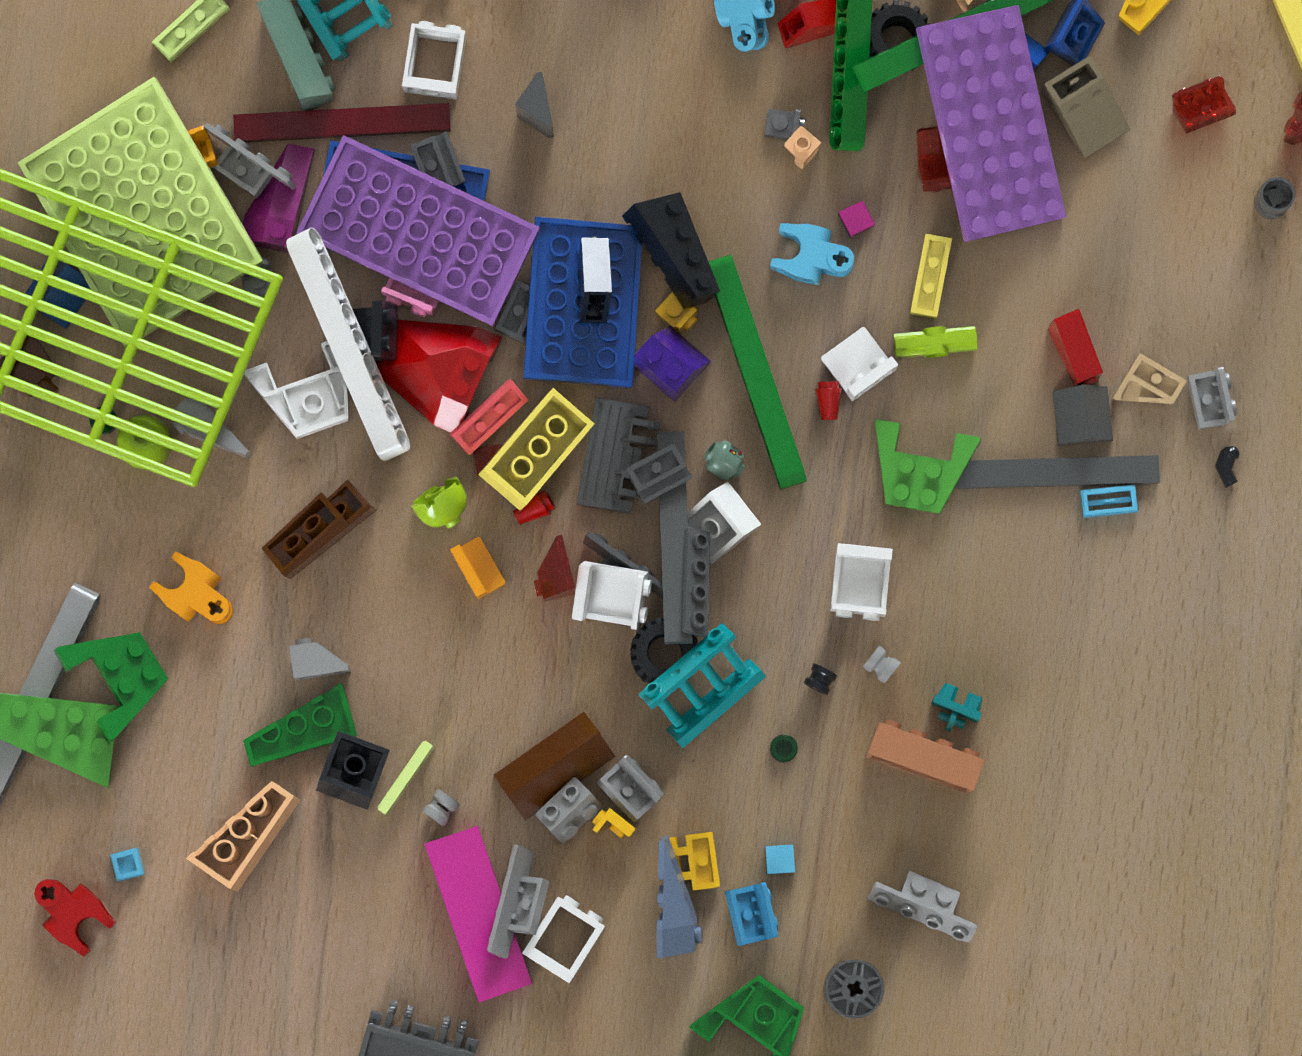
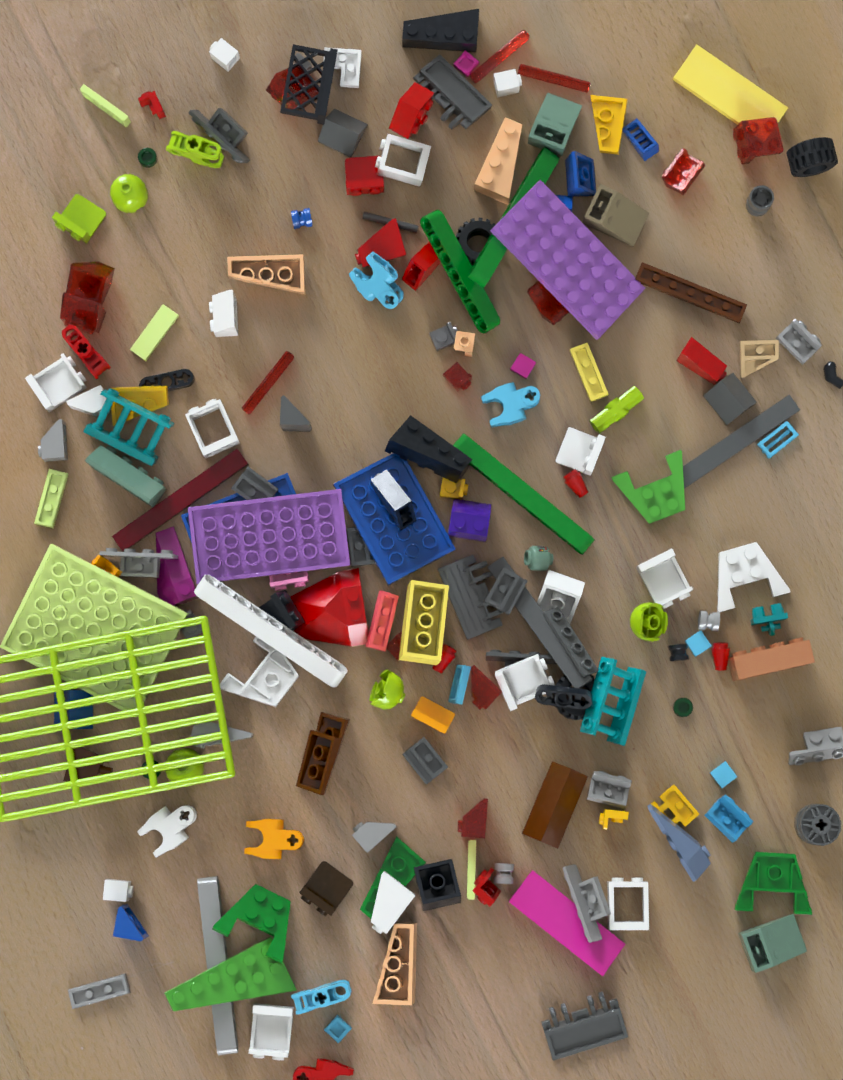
camera: 30 degrees left, 0 degrees up
light grey bracket [535,777,602,844] -> none
none -> white piece [137,805,197,858]
none -> clear red axle [242,351,294,414]
none -> white panel [248,1003,294,1060]
none -> medium azure piece [291,979,352,1015]
none -> dark brown bracket [299,861,354,917]
none -> white slope [371,871,415,934]
none -> dark grey plate [402,737,448,785]
none -> clear red bracket [443,362,472,392]
none -> medium azure tile [448,665,471,705]
none -> clear red slope [457,798,488,839]
none -> red bracket [472,867,501,907]
none -> black beam [535,684,593,709]
none -> blue slope [623,119,659,161]
none -> lime cylinder [630,602,668,642]
none -> reddish brown plate [635,262,747,323]
none -> medium azure tile [685,630,712,657]
none -> red cone [711,642,730,671]
none -> white wing [717,542,790,613]

